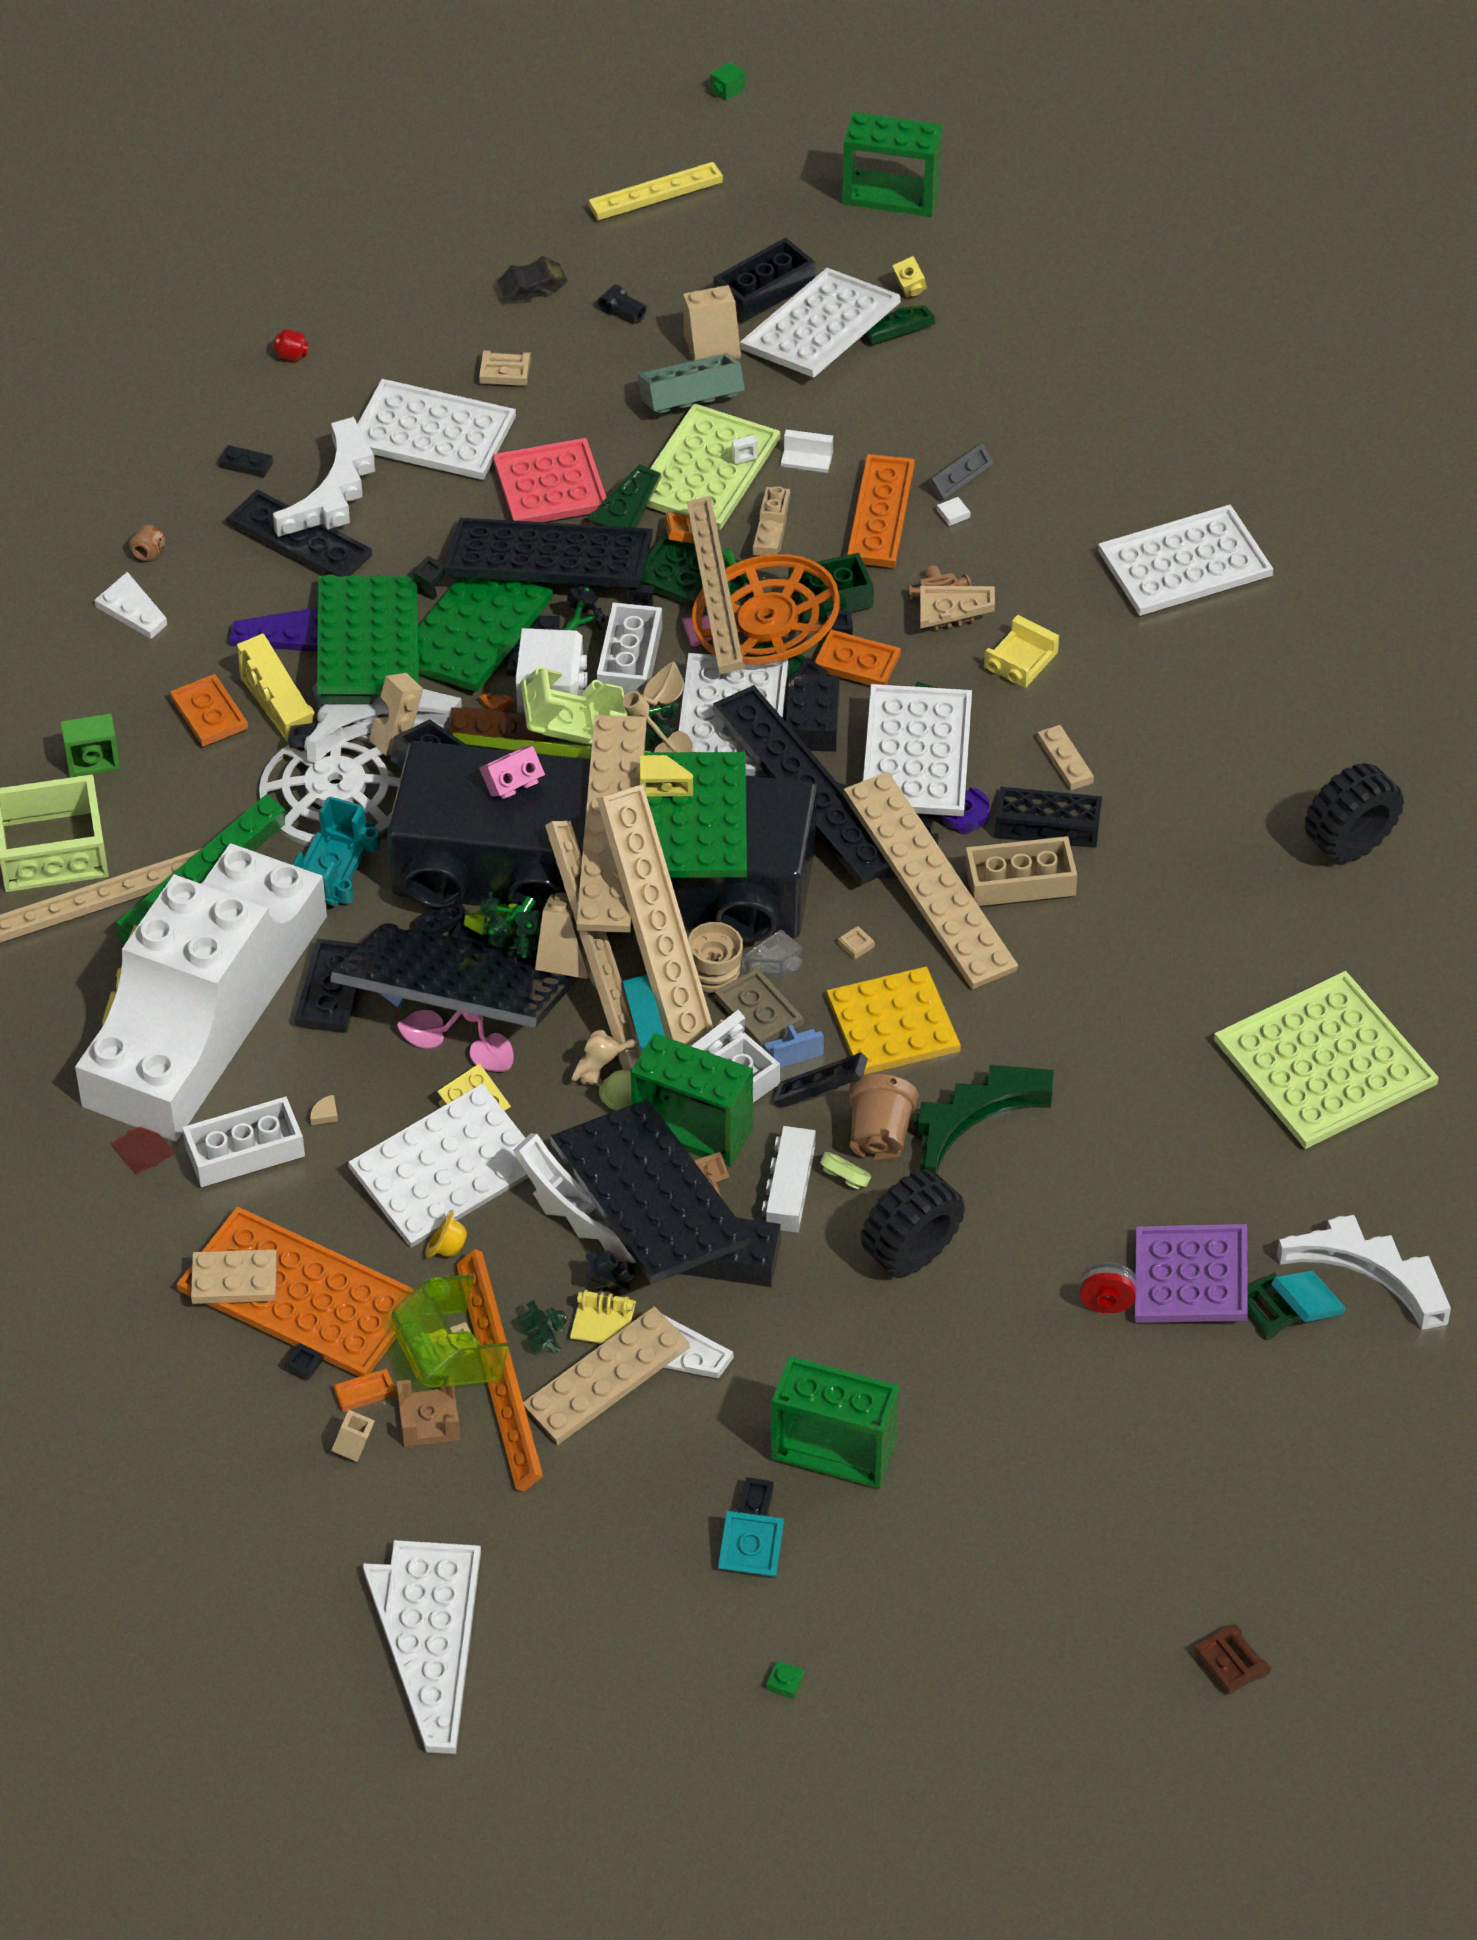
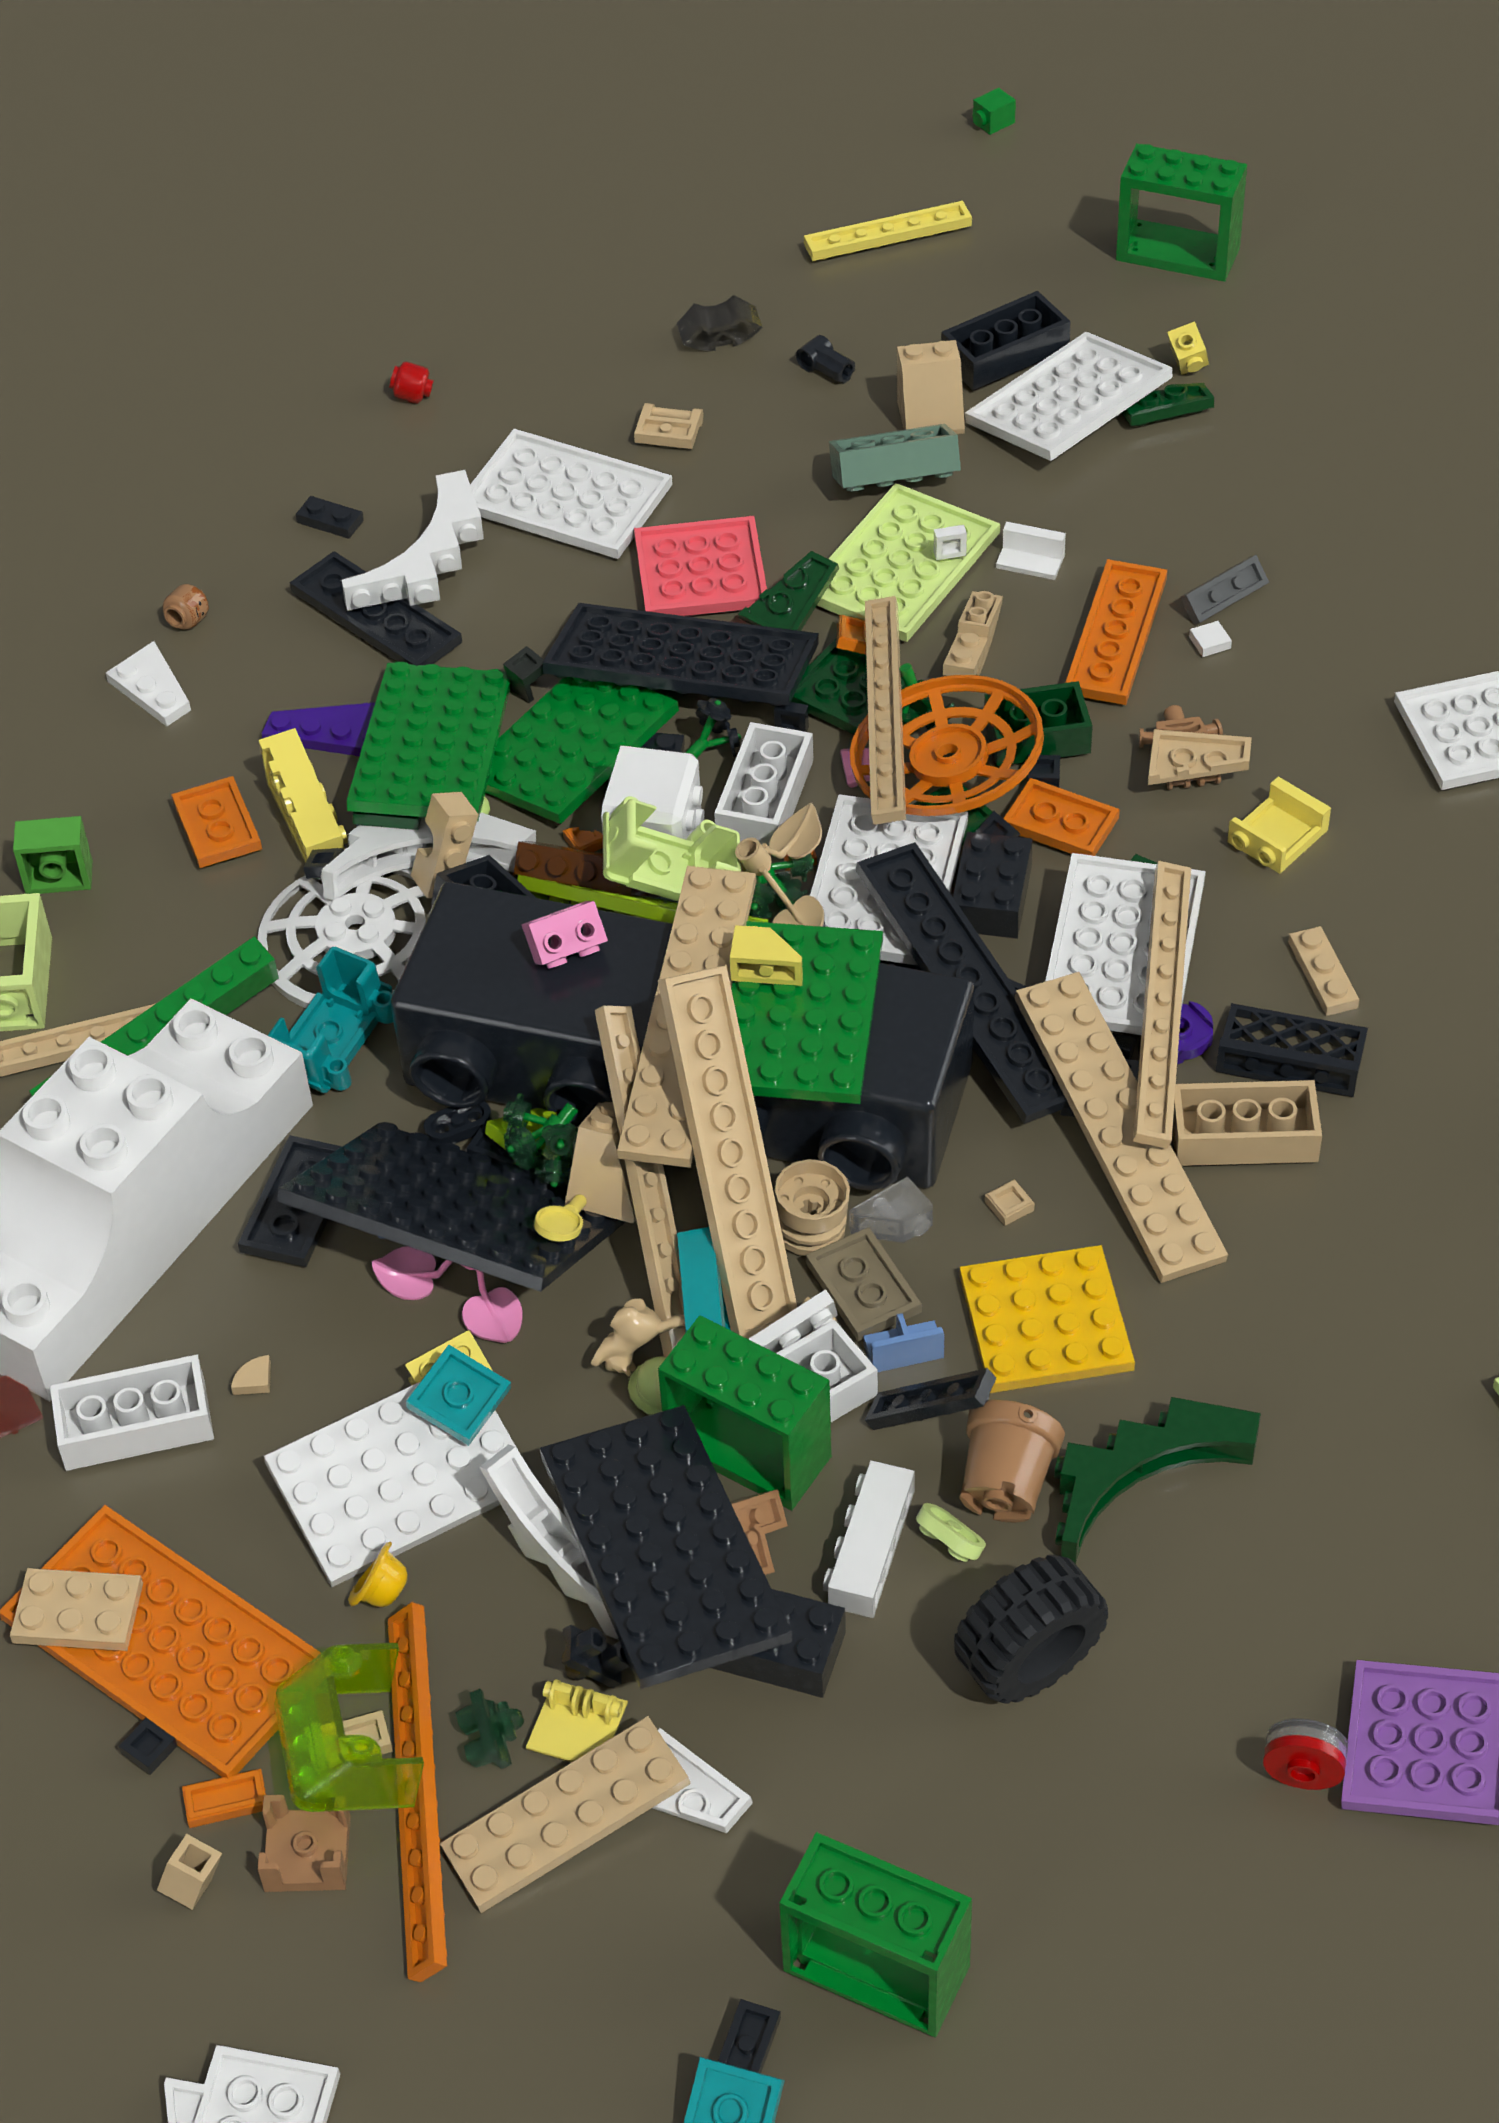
camera: 10 degrees right, 0 degrees up
none -> teal plate [406,1345,511,1446]
none -> light yellow piece [534,1194,587,1242]
none -> tan plate [1133,861,1191,1149]

